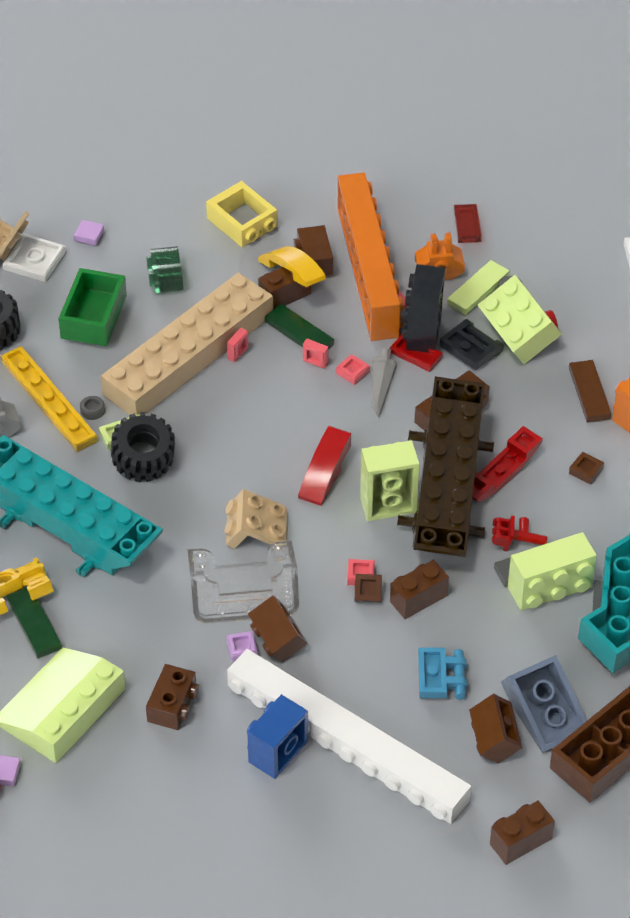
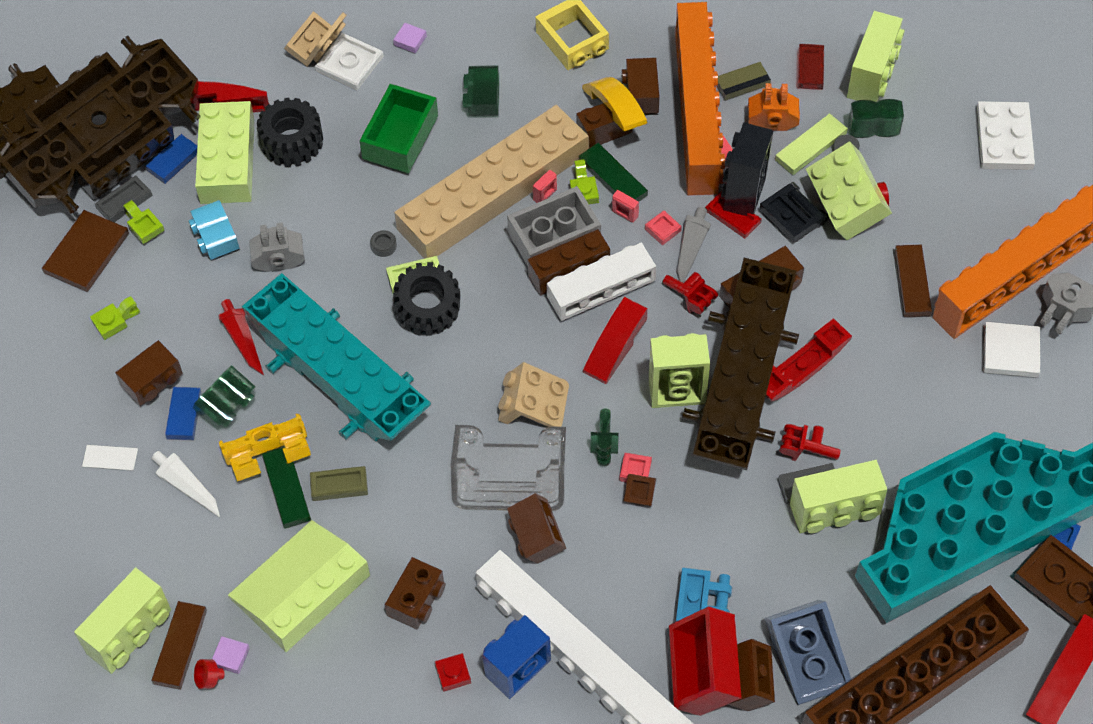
camera: 10 degrees right, 10 degrees up
yellow tile [0,346,98,452] -> none
lavender tile [226,631,258,662] -> none
reddish brown brick [390,559,449,619] -> none
reddish brown tile [569,451,604,485] -> none
none -> olive tile [310,466,368,501]
none -> red plate [435,653,472,692]
none -> light grey brick [507,186,601,266]
none -> reddish brown brick [527,229,610,296]
none -> white brick [547,242,656,321]
none -> lime plate [570,159,599,204]
none -> clear green arm [591,408,619,466]
none -> red arm [663,272,718,315]
none -> red piece [669,606,741,716]
none -> olive tile [717,62,771,100]
none -> yellowish green brick [847,11,905,106]
none -> clear green brick [848,99,904,138]

